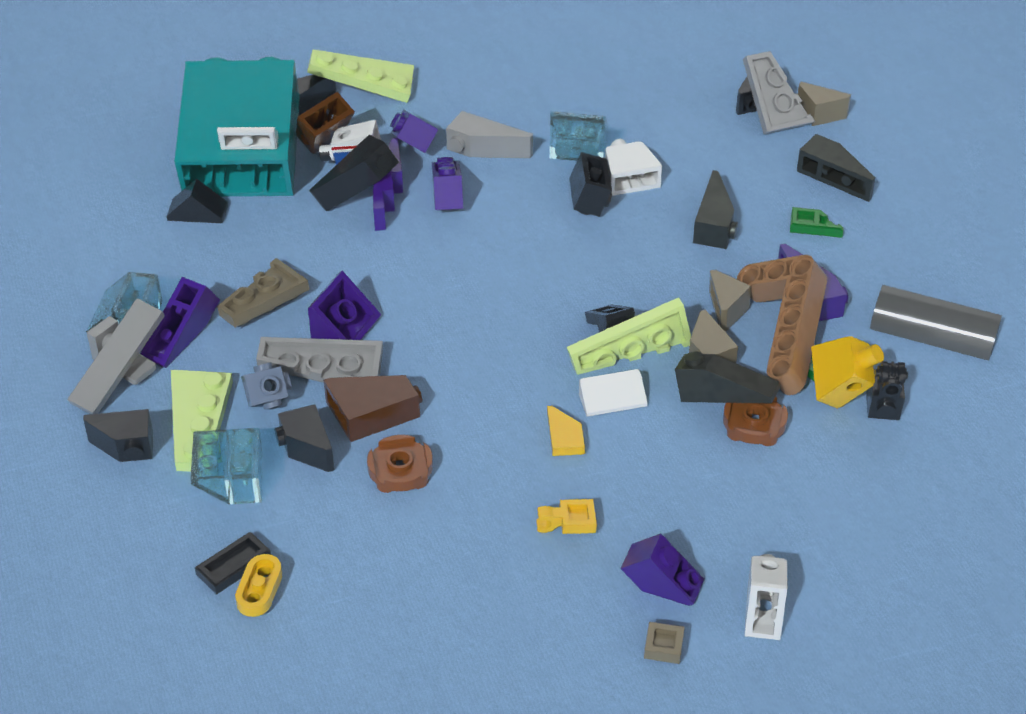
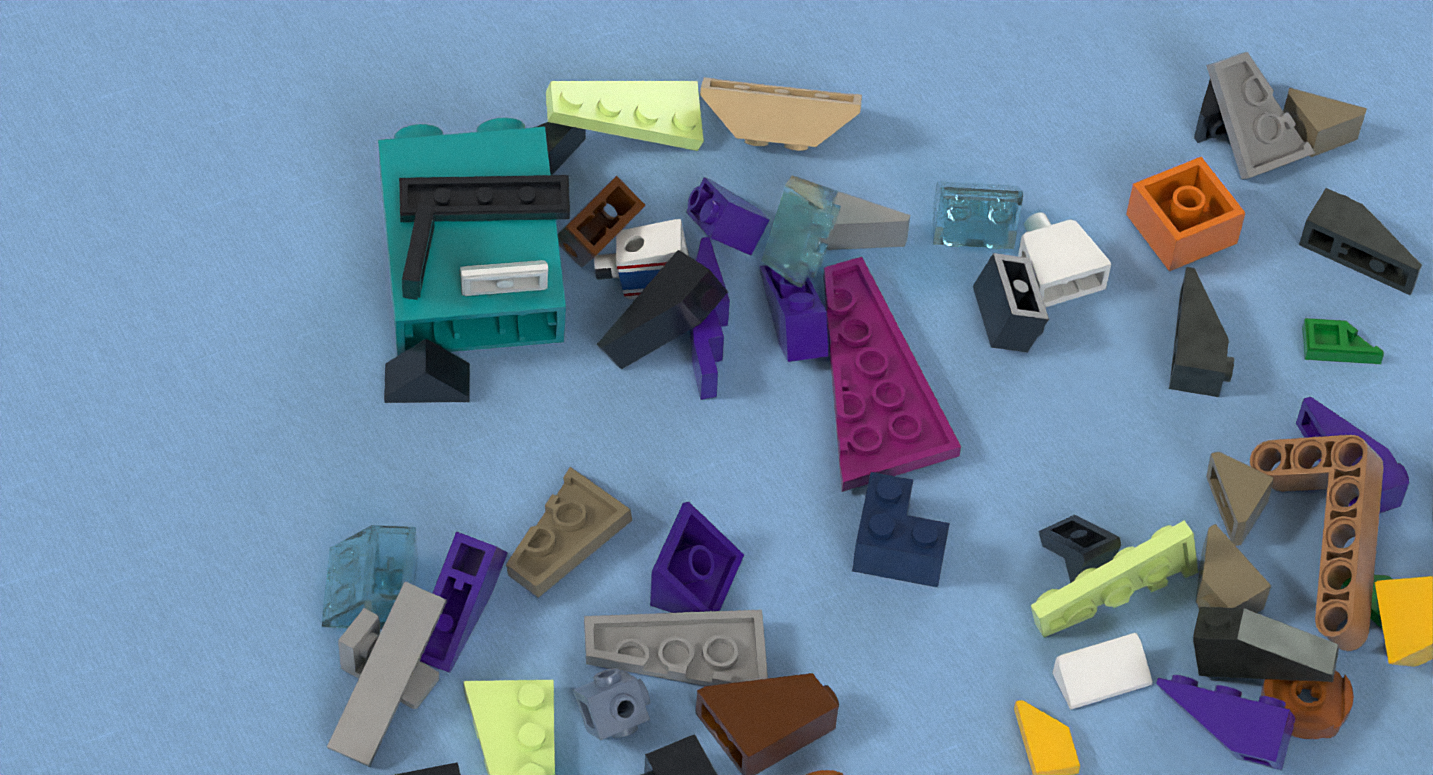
camera: 10 degrees left, 10 degrees up
none -> black tile [399,175,570,222]
none -> black tile [402,203,435,300]
none -> tan wedge [700,77,862,151]
none -> clear light blue slope [761,175,841,288]
none -> magenta wing [823,256,961,492]
none -> dark blue brick [852,472,950,588]
none -> orange brick [1126,157,1245,272]
none -> dark purple slope [1156,674,1296,770]

